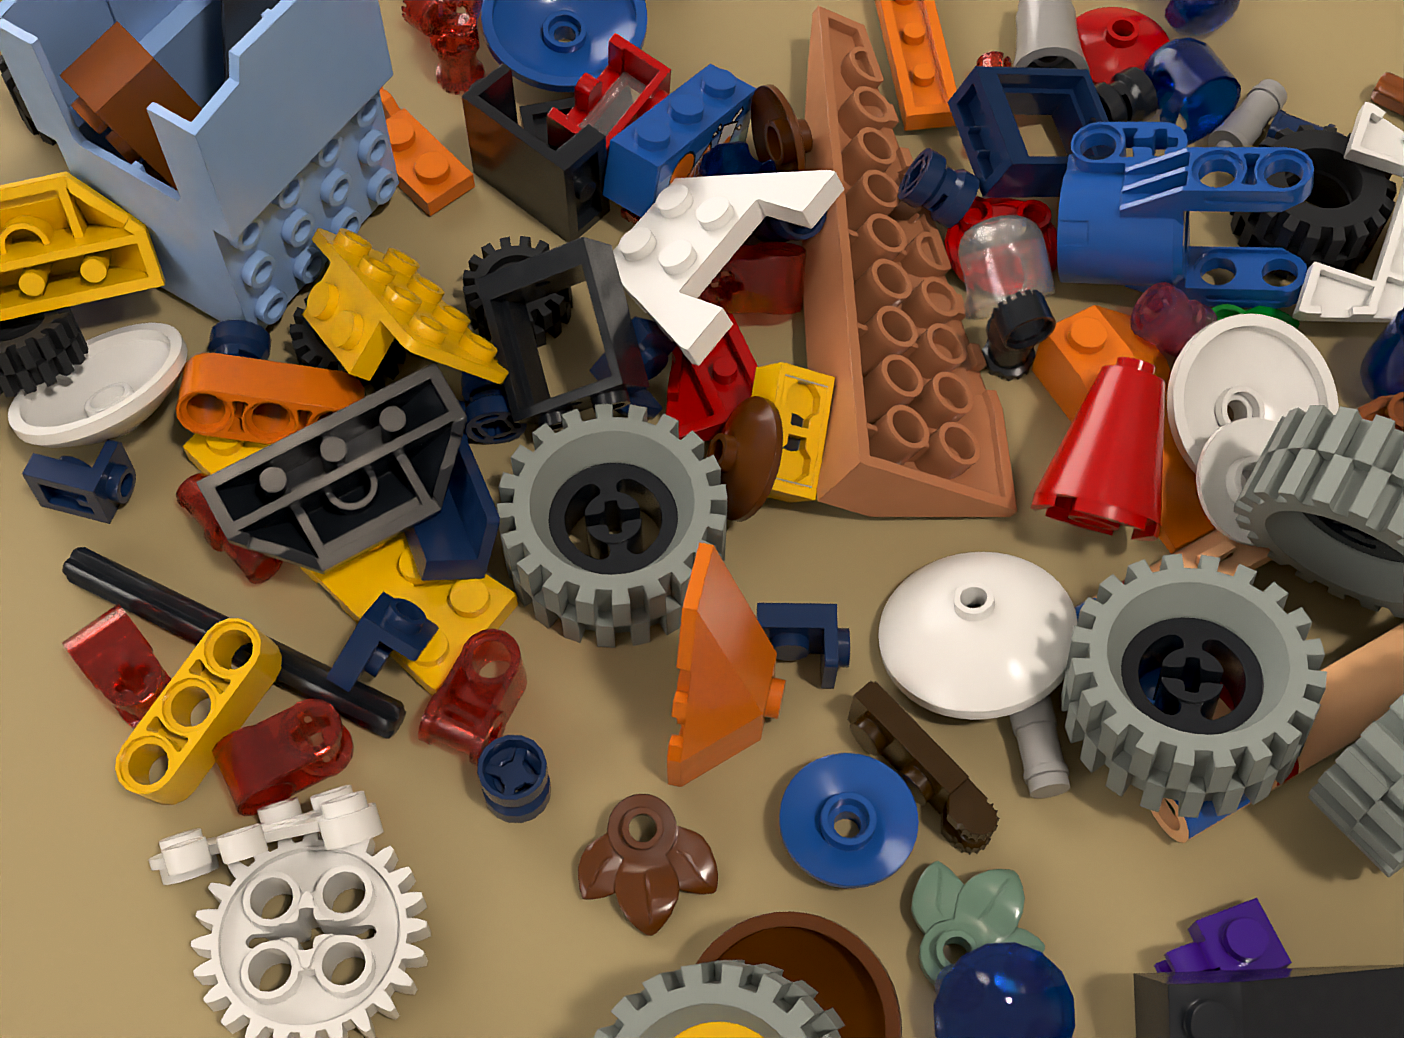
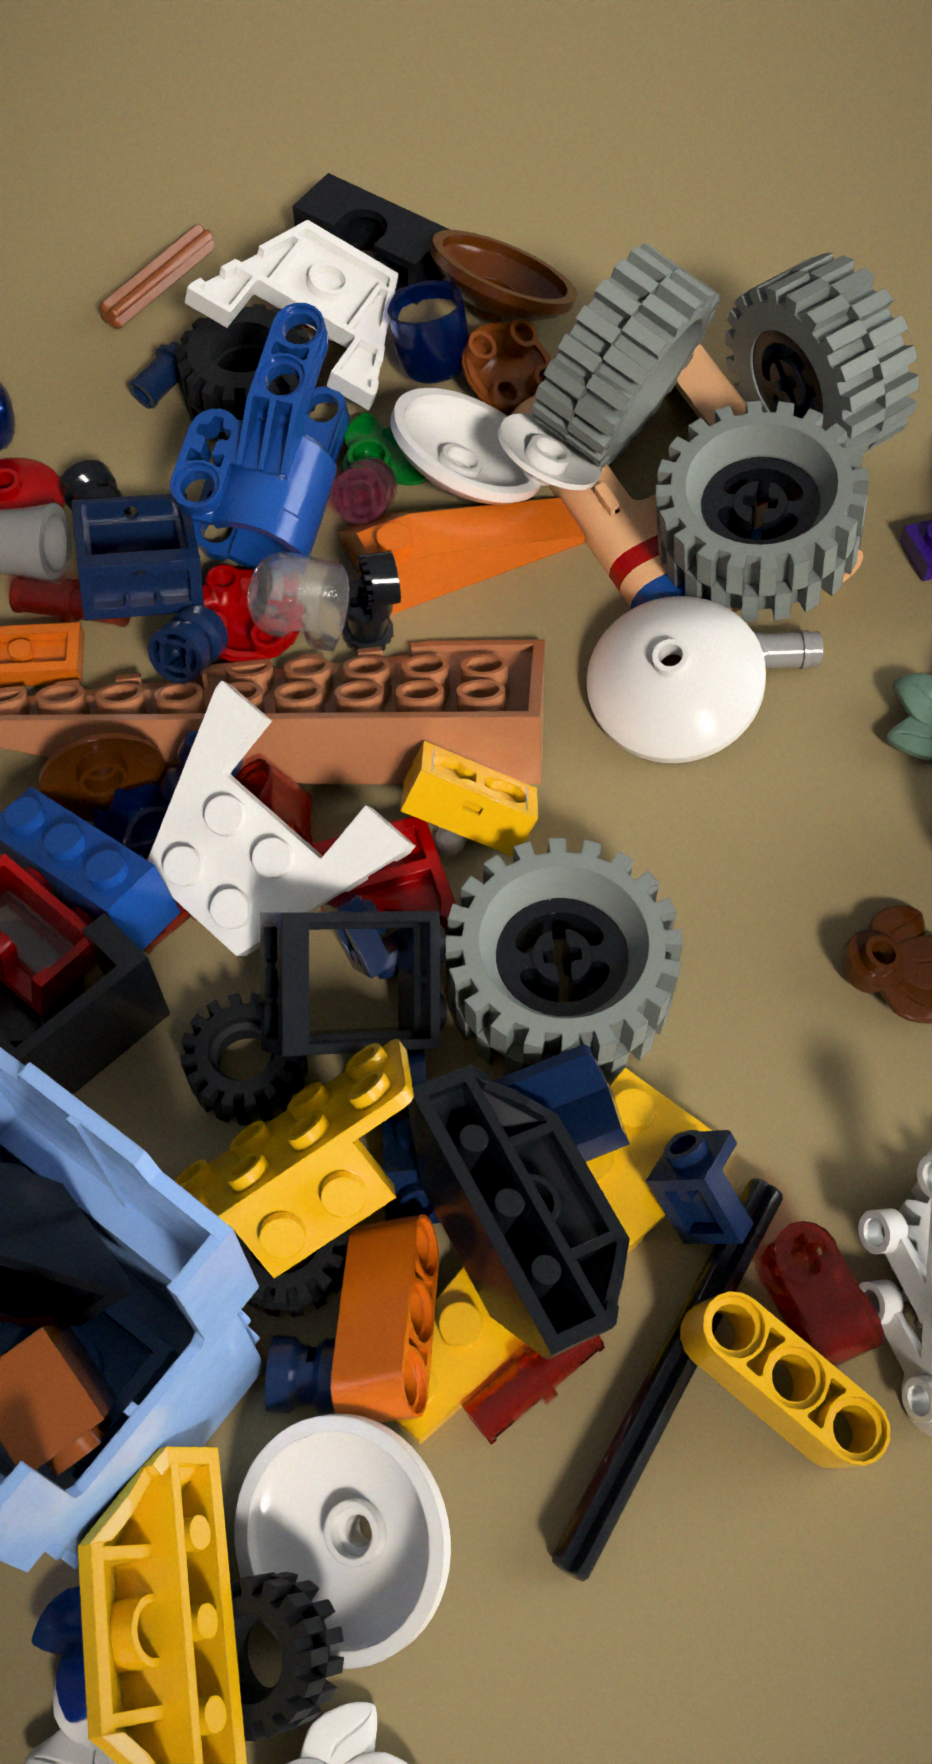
camera: 85 degrees left, 0 degrees up
dark blue bracket [22,439,136,524] -> none
clear red piece [62,603,171,729] -> none
clear red piece [418,629,528,766] -> none
dark blue wheel [477,735,551,823] -> none
orange wedge [667,542,786,787] -> none
reddish brown dish [707,396,783,522] -> none
dark blue bracket [756,603,850,689] -> none
blue dish [779,753,919,888] -> none
dark brown hinge [847,681,1000,855] -> none
red cone [1030,357,1165,541] -> none
clear blue helmet [1142,37,1241,145] -> none
light grey piece [1208,79,1287,147] -> none

